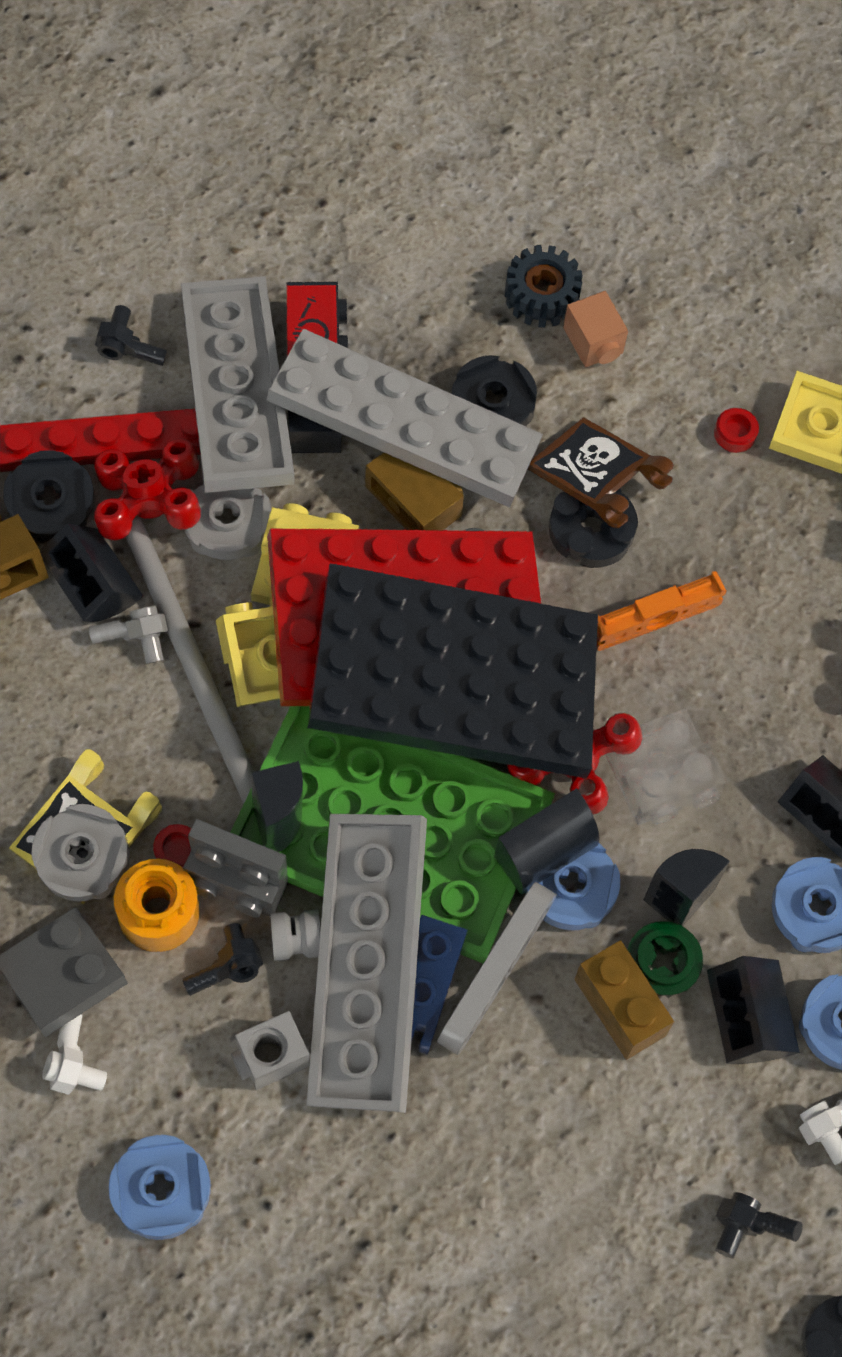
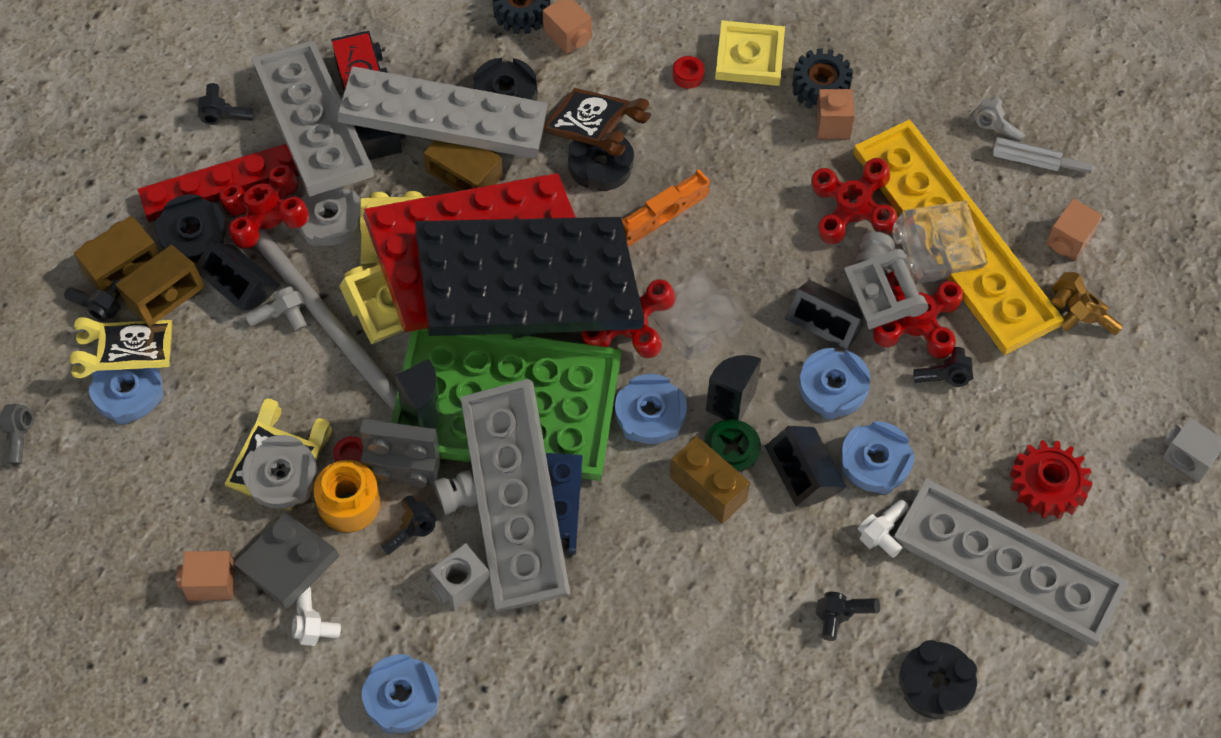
camera: 10 degrees left, 5 degrees down
light grey beam [437,882,557,1055] -> none
black brick [494,788,599,894] -> none

